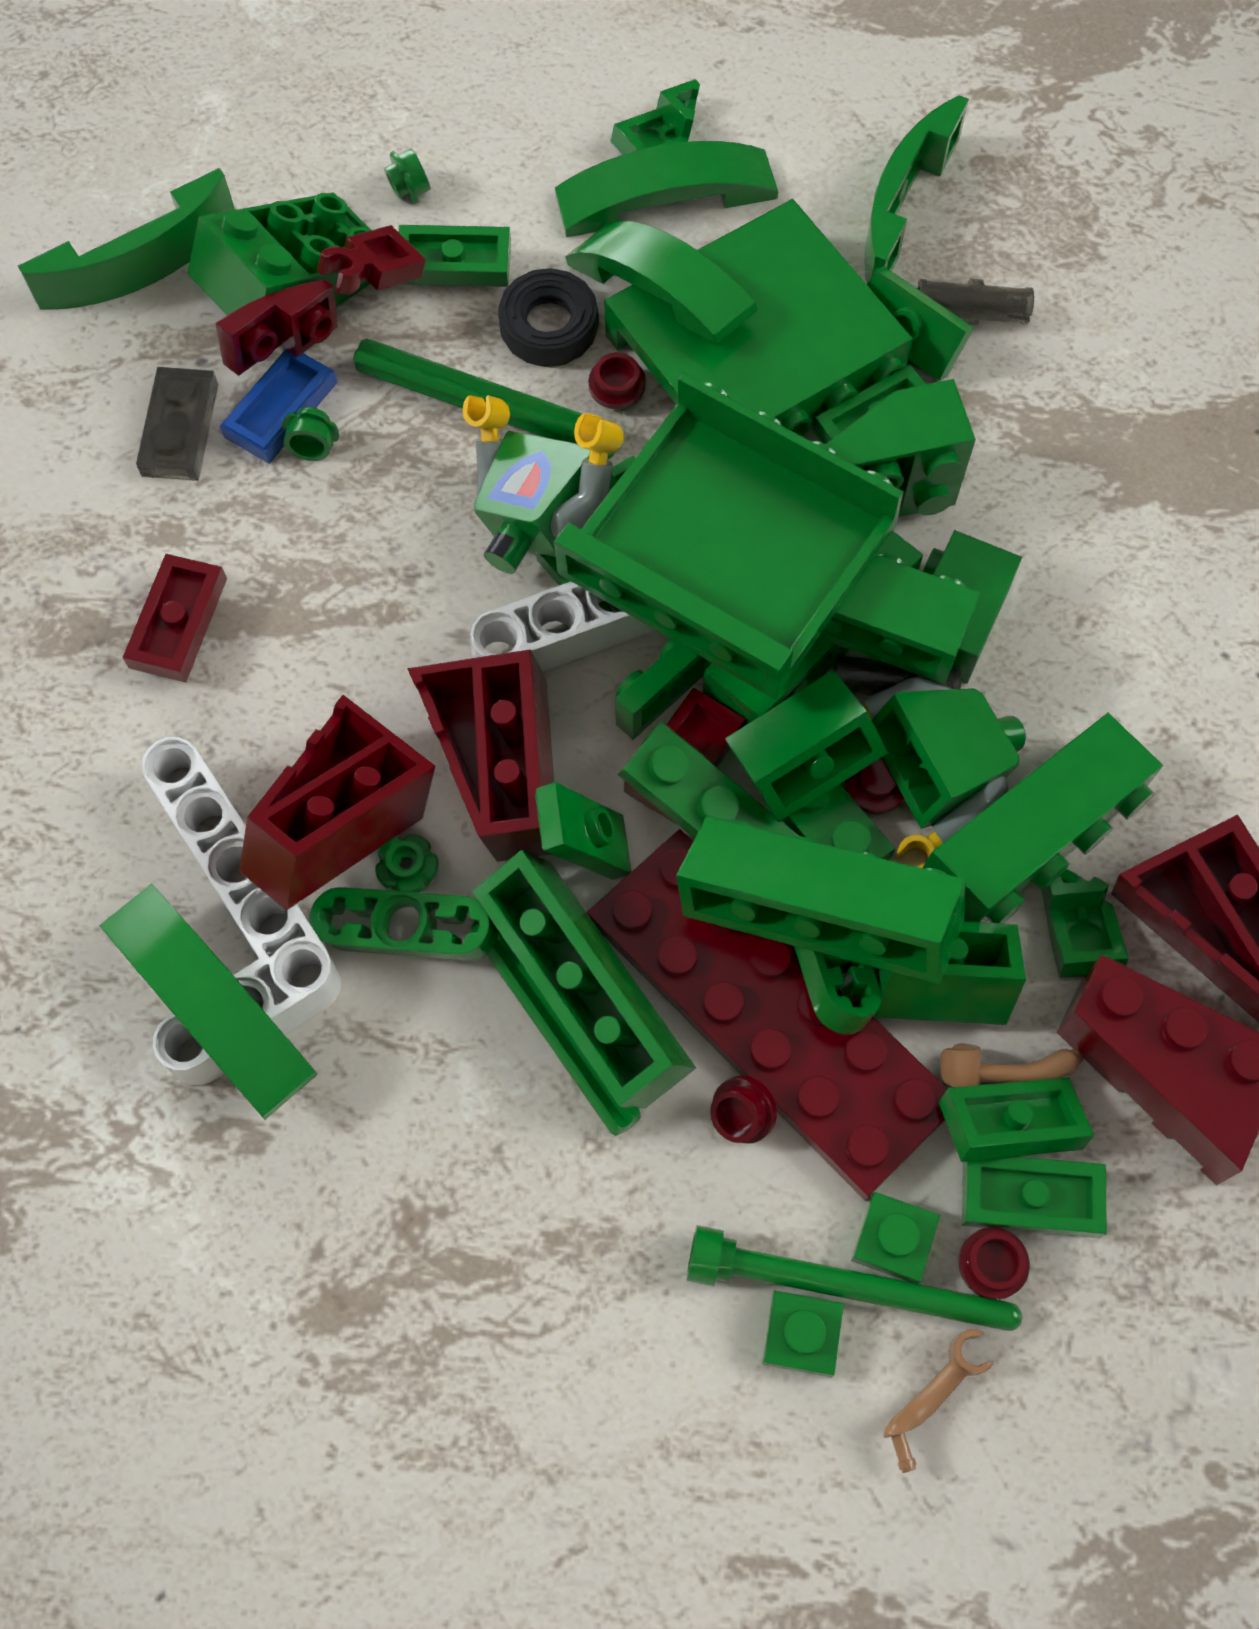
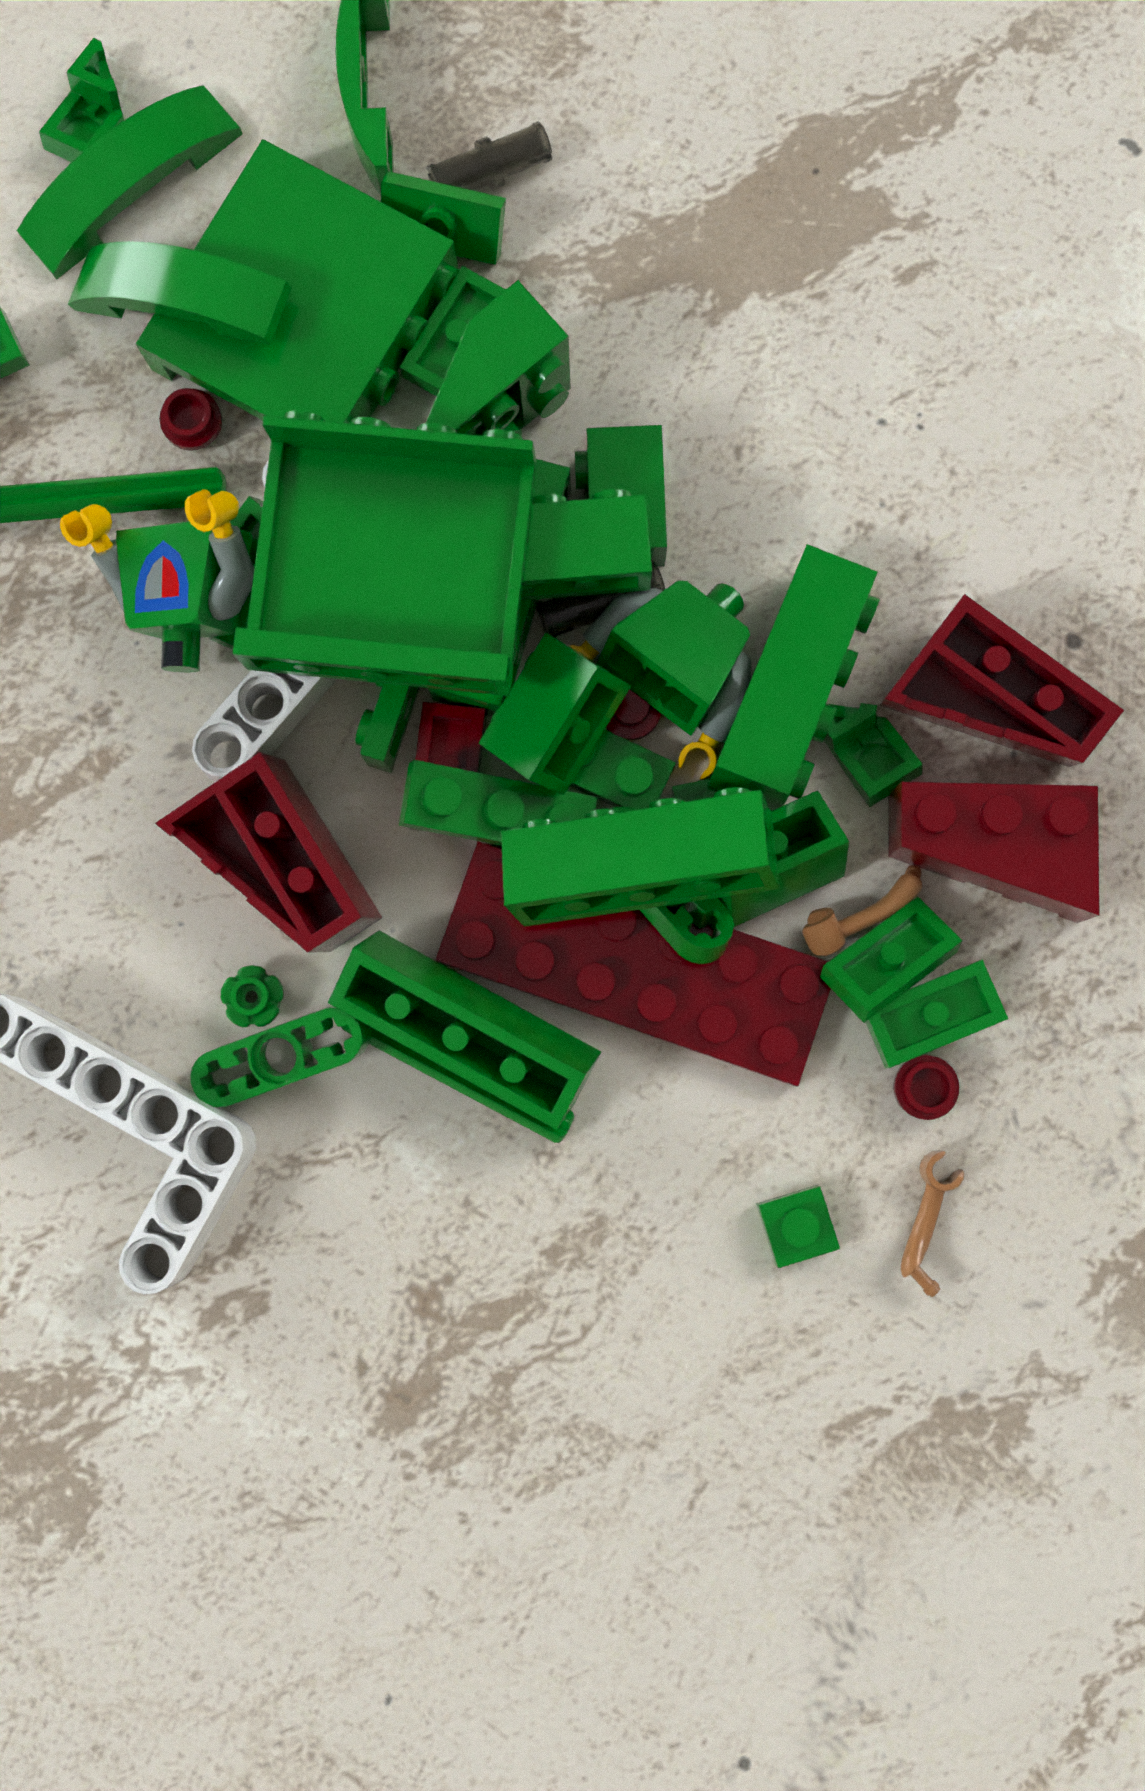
camera: 20 degrees left, 15 degrees up
green slope [99,884,318,1120] -> none
dark red wedge [239,695,436,911] -> none
black tyre [498,268,599,367] -> none
green plate [535,782,632,880] -> none
green piece [686,1225,1023,1331] -> none
dark red plate [710,1076,777,1144] -> none
green plate [851,1191,941,1284] -> none

